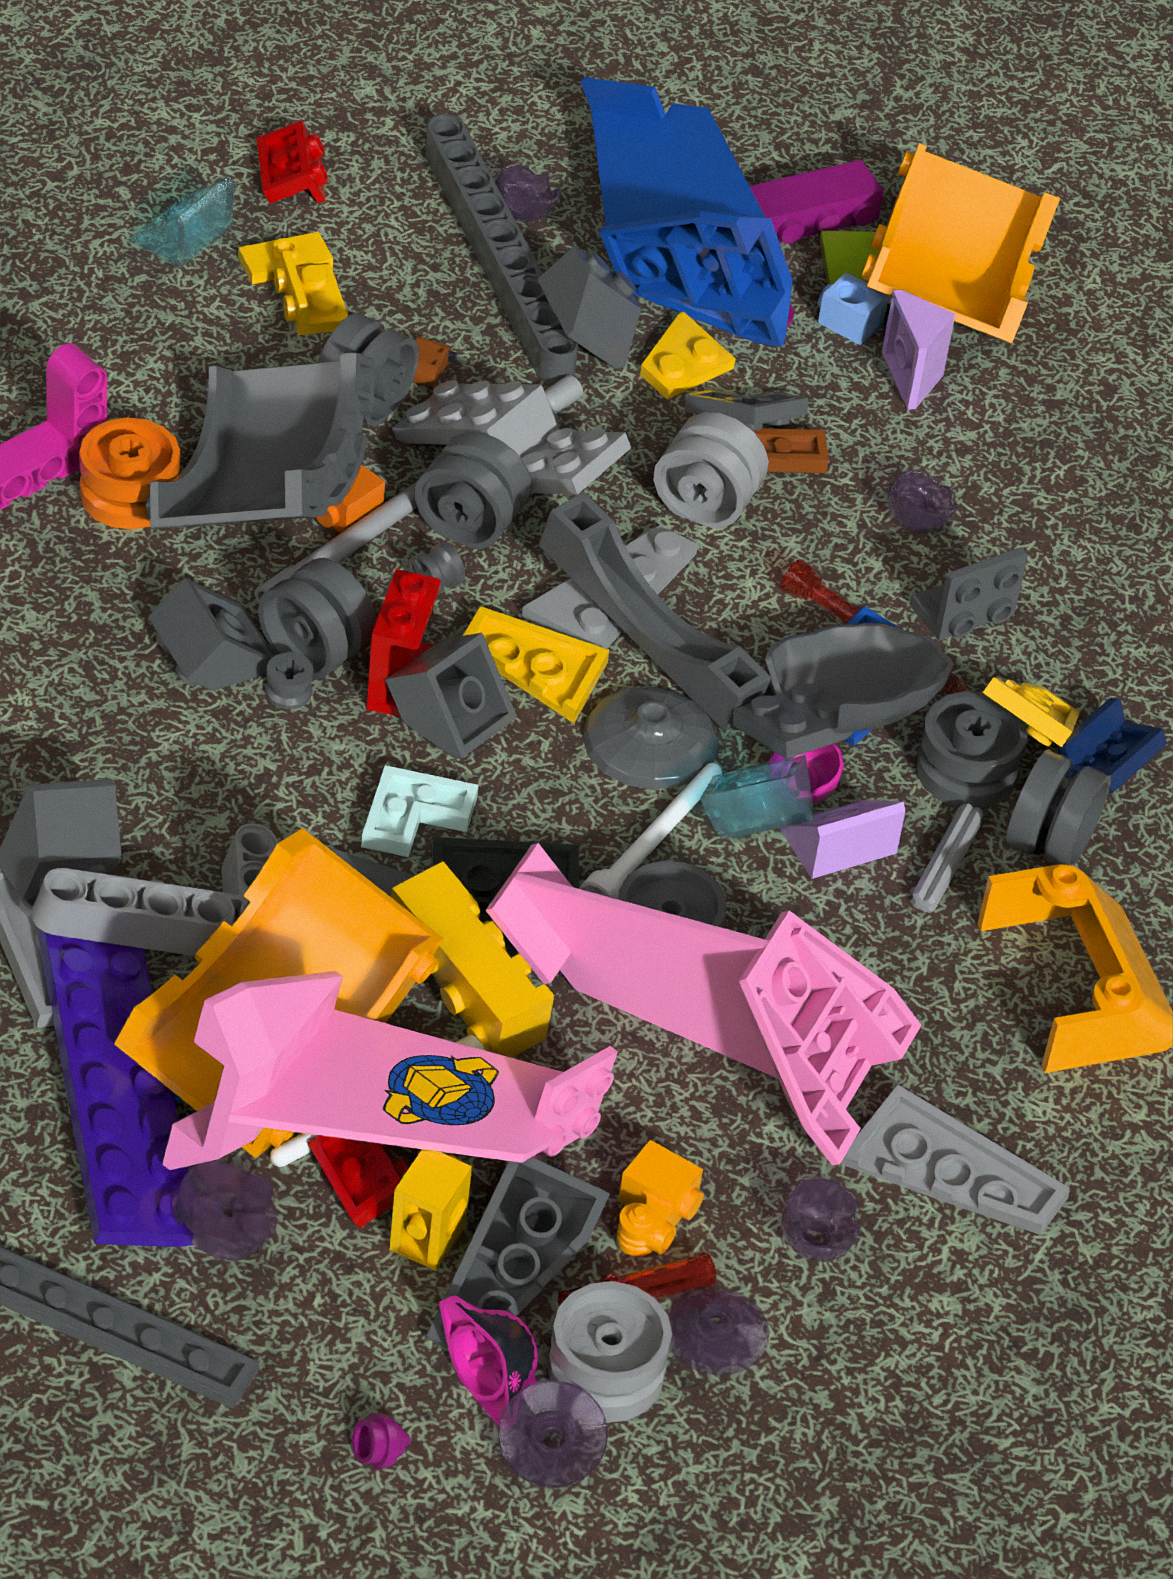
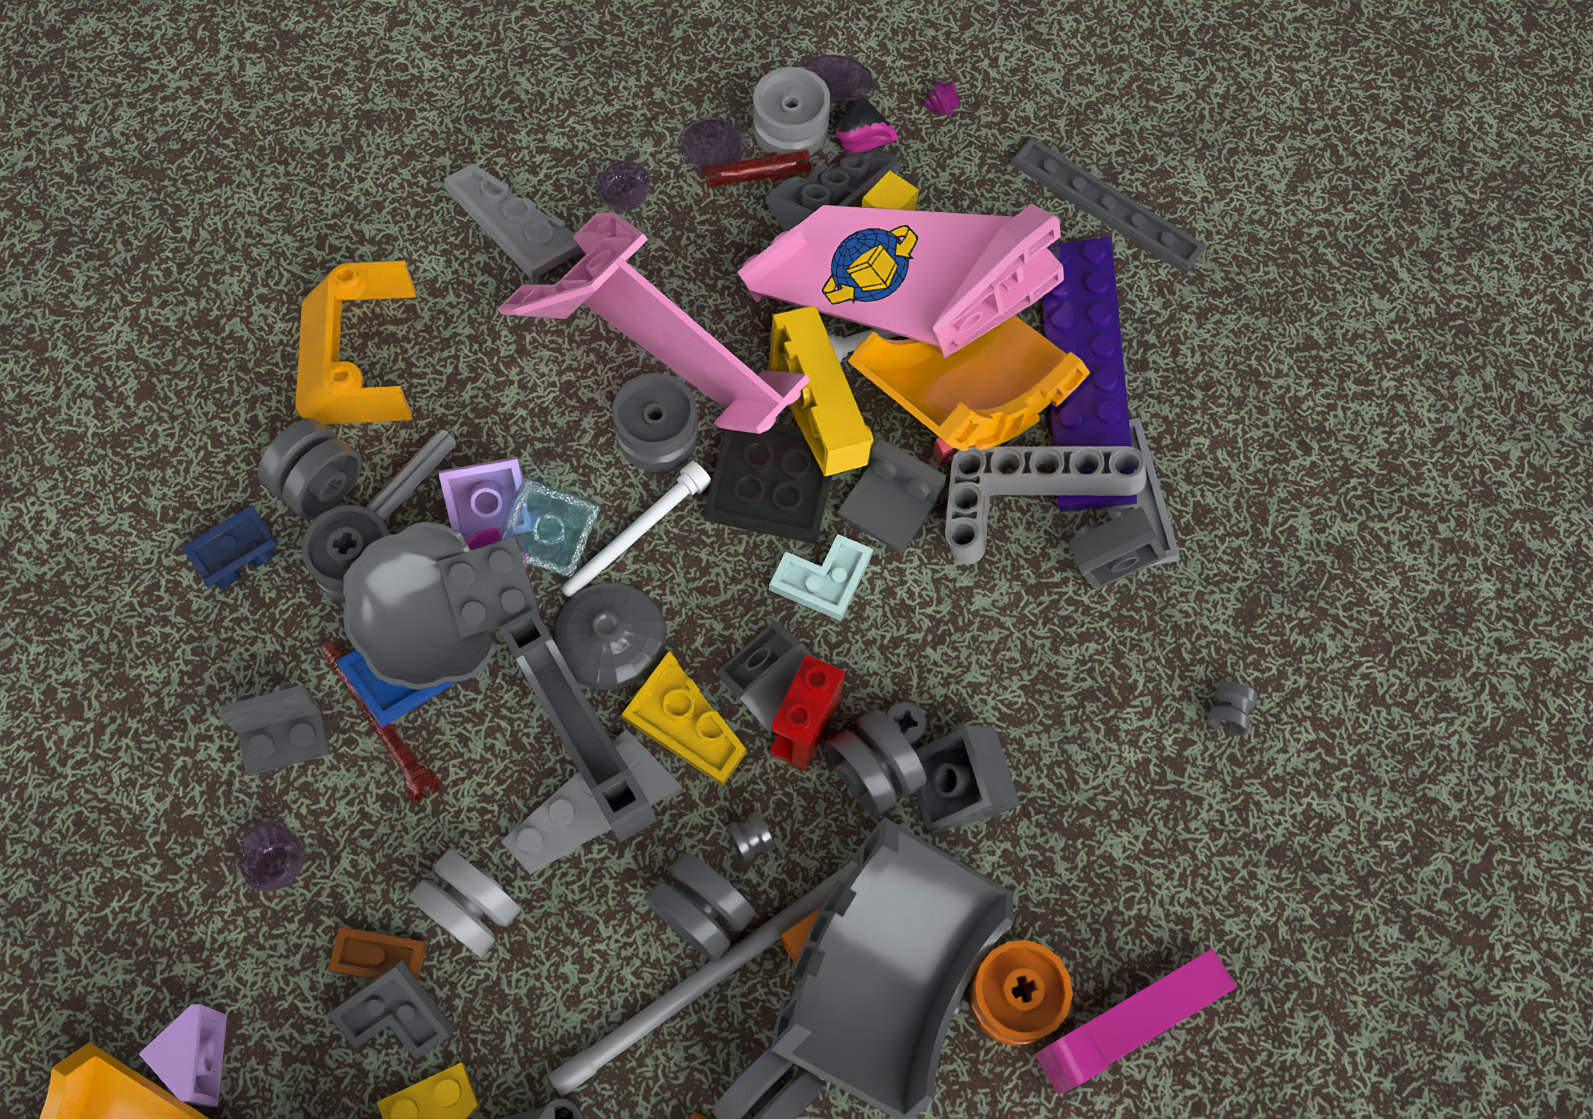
camera: 165 degrees left, 20 degrees up
light grey bracket [392,380,631,495] -> none
light orange brick [616,1140,704,1256] -> none
yellow wing [983,677,1080,747] -> none

